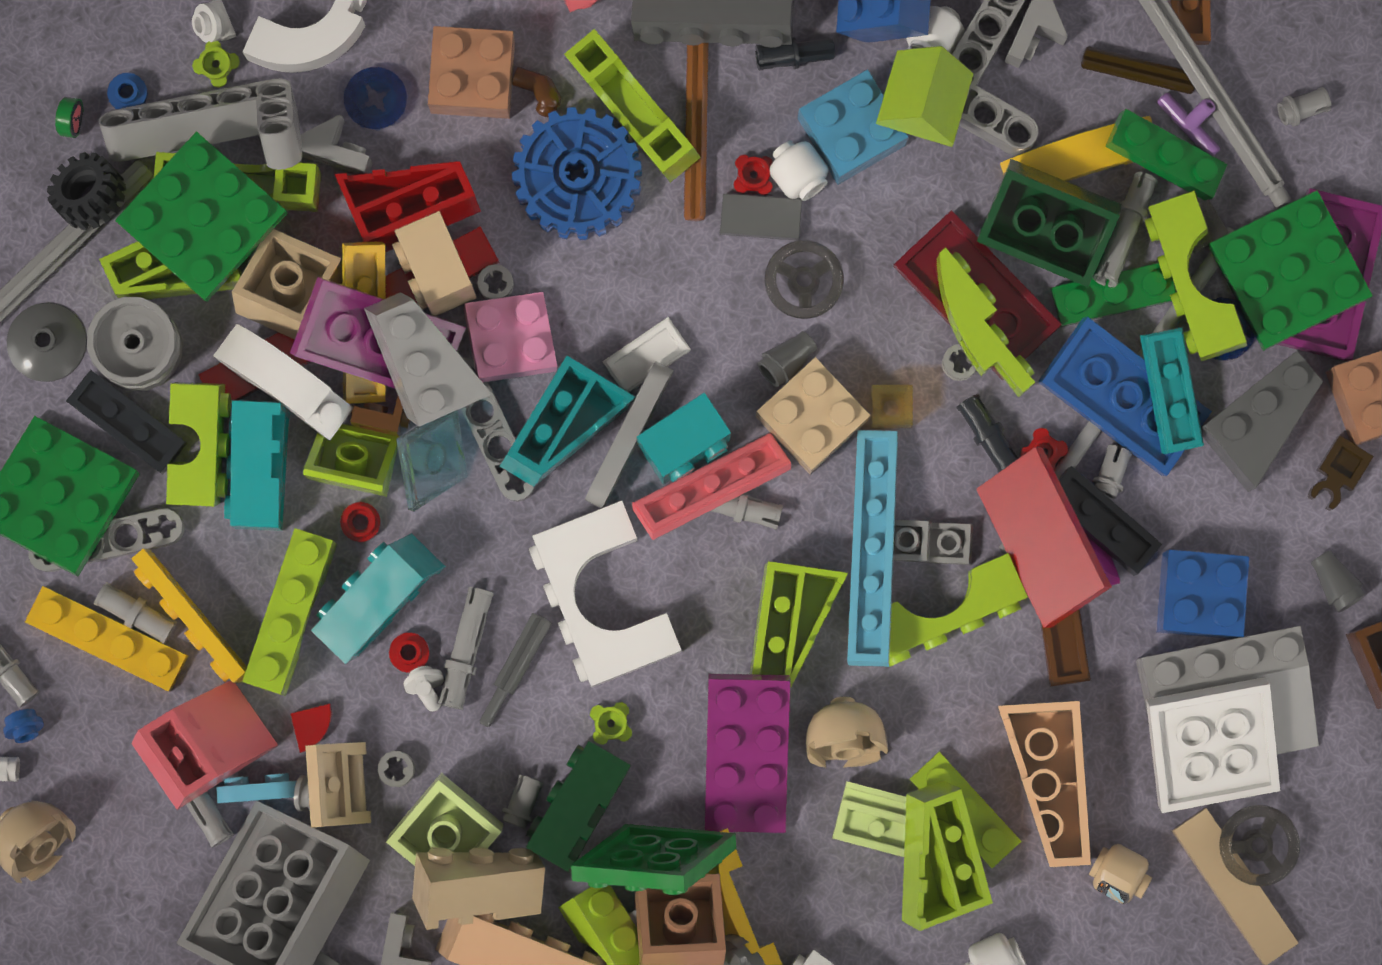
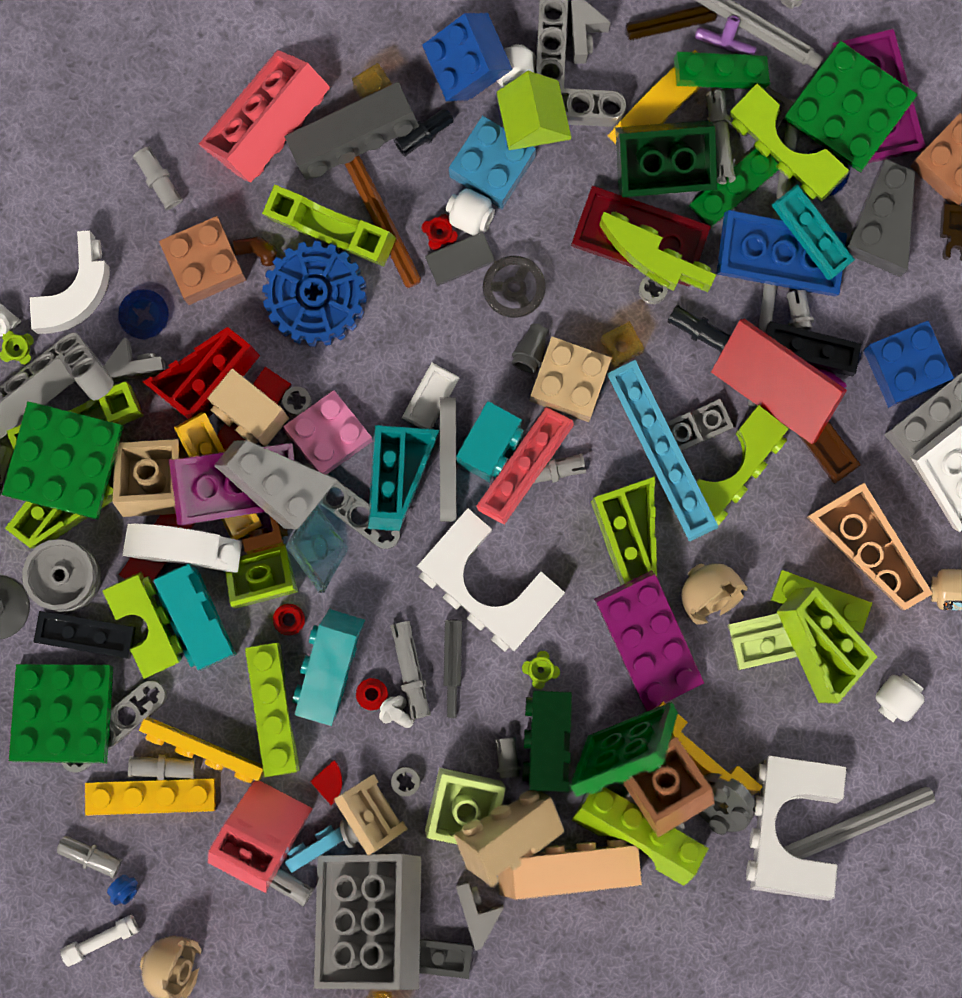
camera: 25 degrees left, 0 degrees up
red plate [1020,428,1068,472] -> none

